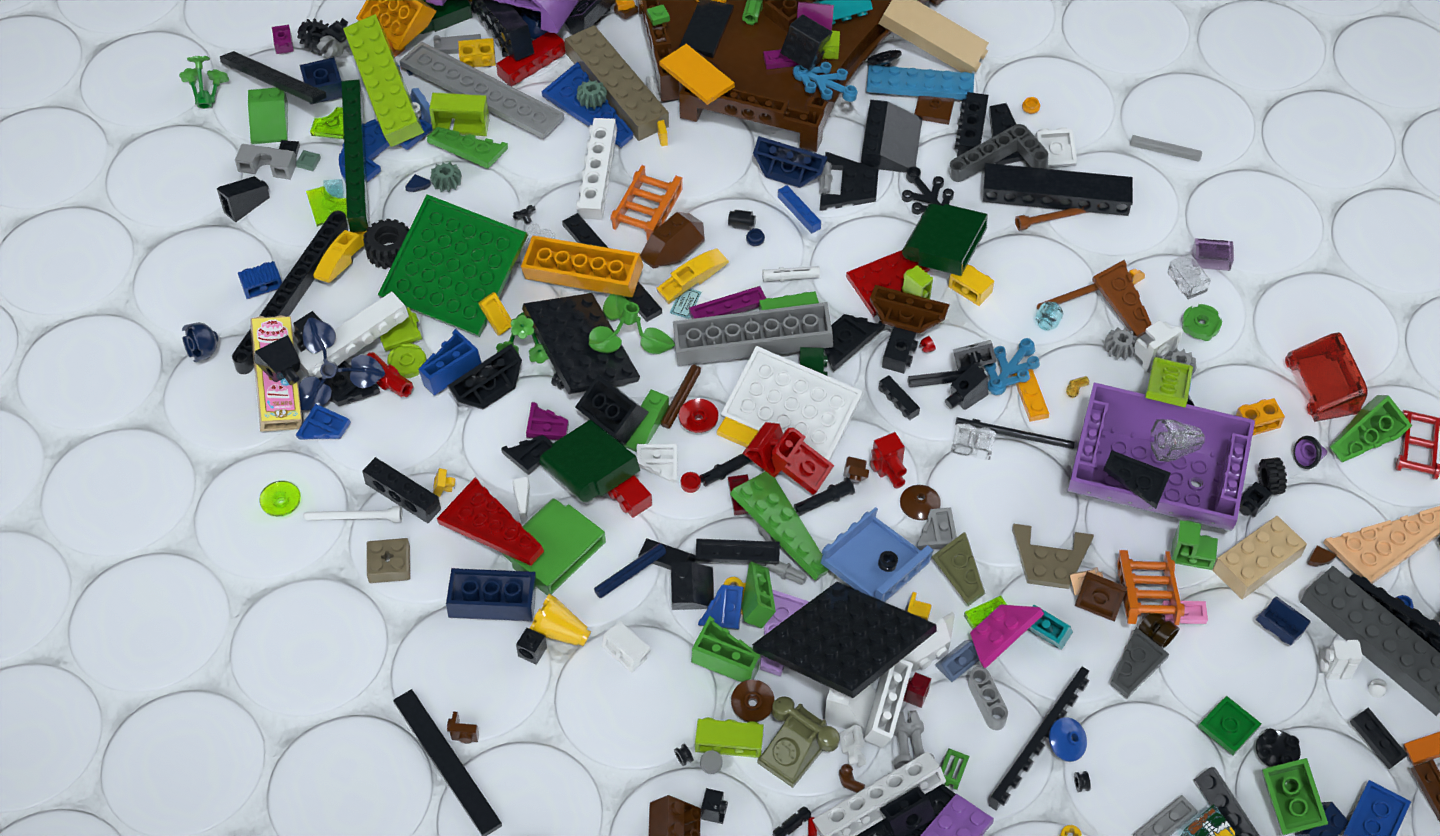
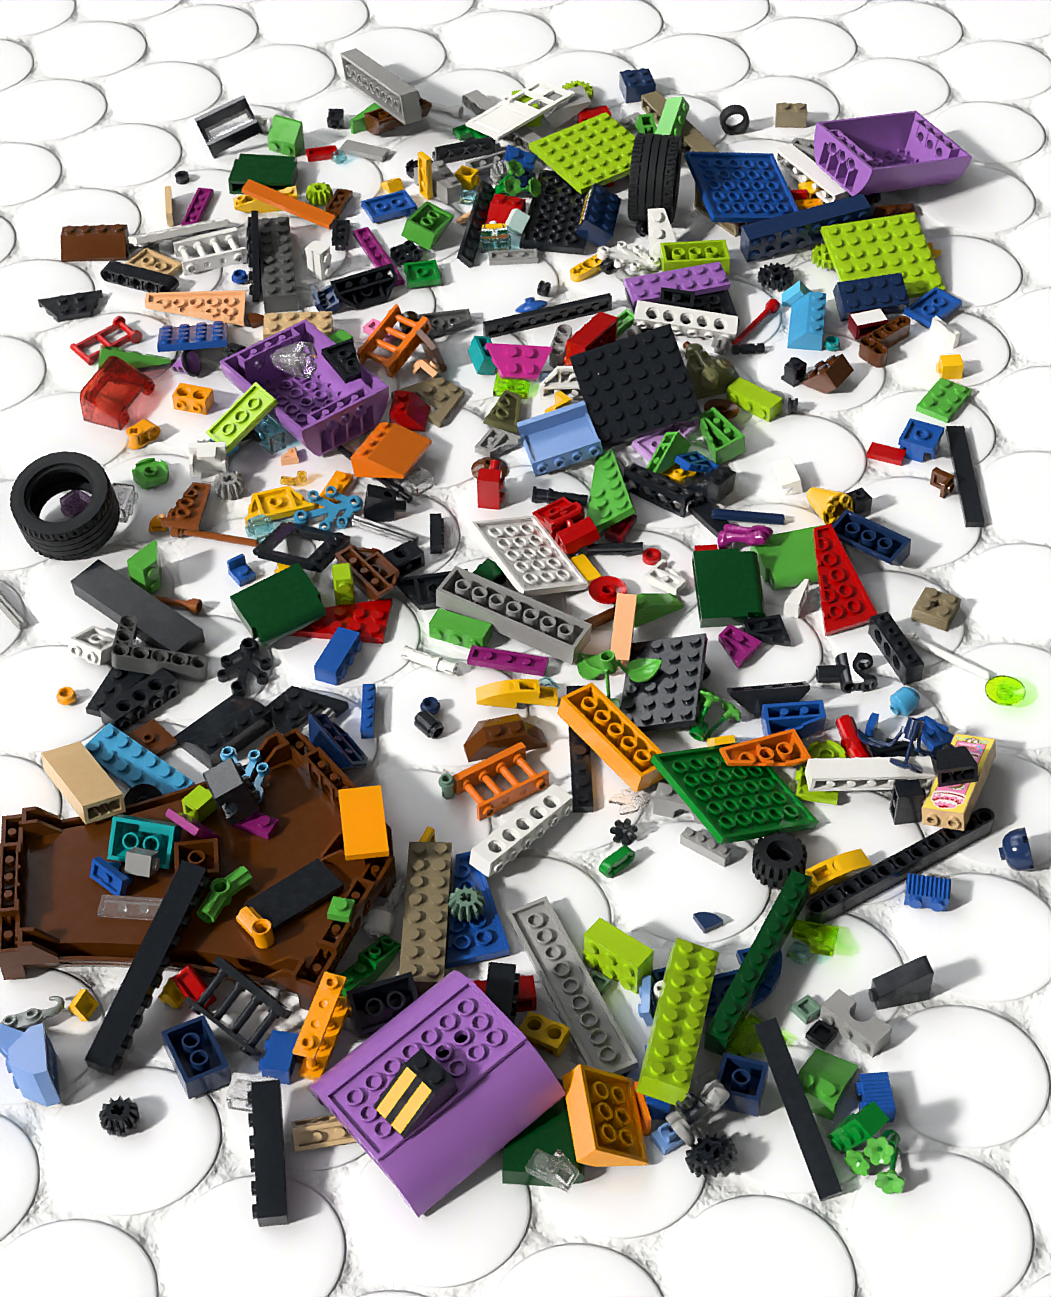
camera: 145 degrees left, 10 degrees down
magenta brick [272,25,294,54] -> none
bright green wing [427,127,508,169] -> none
sand green gear [430,162,462,192] -> none
yellow tile [432,468,455,497] -> none
black brick [575,375,648,445] -> none
reddish brown bracket [843,456,869,482] -> none
black bush [878,551,898,572] -> none
black brick [953,340,997,372] -> none
none -> black tyre [10,451,120,561]
none -> light orange piece [126,419,160,450]
none -> bright green slope [127,540,162,595]
none -> blue plate [157,321,228,352]
none -> blue bracket [227,554,256,587]
none -> yellow wing [245,486,315,526]
none -> black hinge [253,522,351,573]
none -> blue brick [314,627,362,686]
none -> black wedge [330,263,398,311]
none -> green slope [339,935,401,997]
none -> orange slope [350,422,432,479]
none -> magenta tile [353,227,404,287]
none -> white head [363,906,395,940]
none -> red slope [389,390,431,432]
none -> sand green pin [438,773,455,799]
none -> red brick [564,311,618,366]
none -> green beam [599,845,635,878]
none -> light nougat brick [610,593,637,669]
none -> light grey gear [711,335,733,356]
none -> magenta piece [717,524,773,550]
none -> orange wedge [719,728,812,766]
none -> black connector [816,652,878,693]
none -> green arch [826,1101,890,1154]
none -> blue brick [855,1072,896,1123]
none -> blue tile [865,712,879,736]
none -> red tile [866,442,906,466]
none -> dark azure head [890,687,920,717]
none -> blue panel [898,418,945,463]

